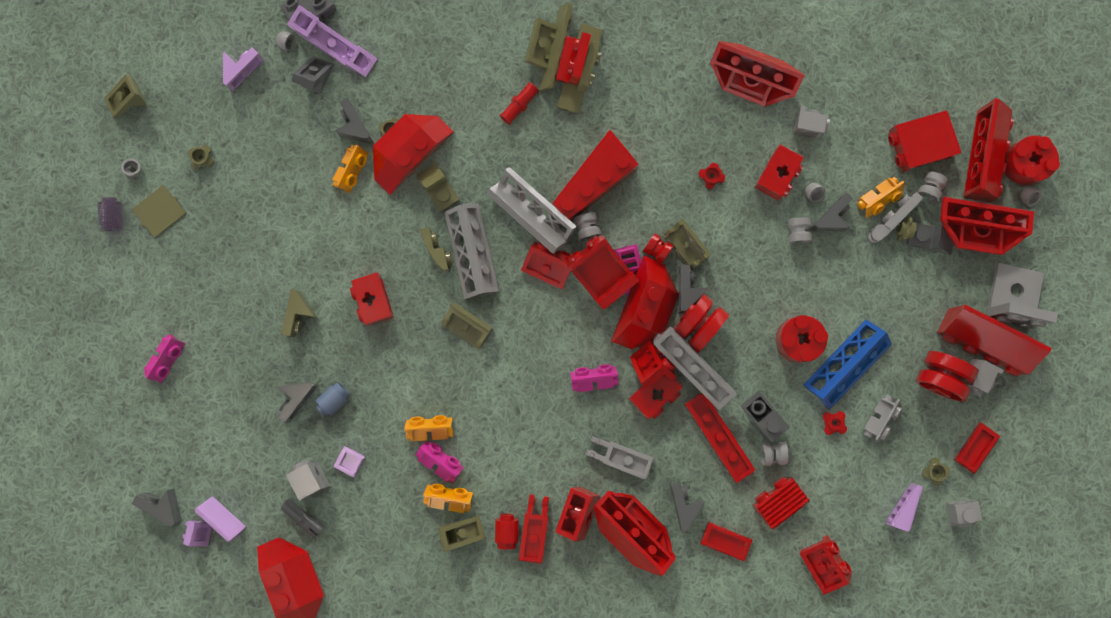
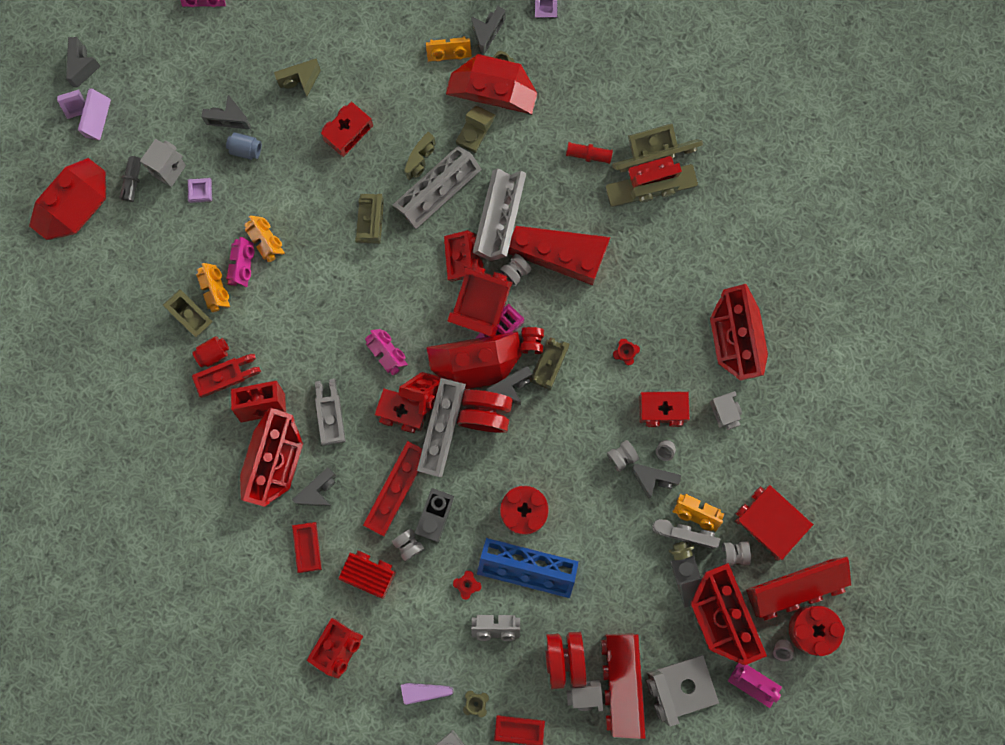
camera: 60 degrees right, 5 degrees down
none -> dark pink hinge [728,663,782,708]

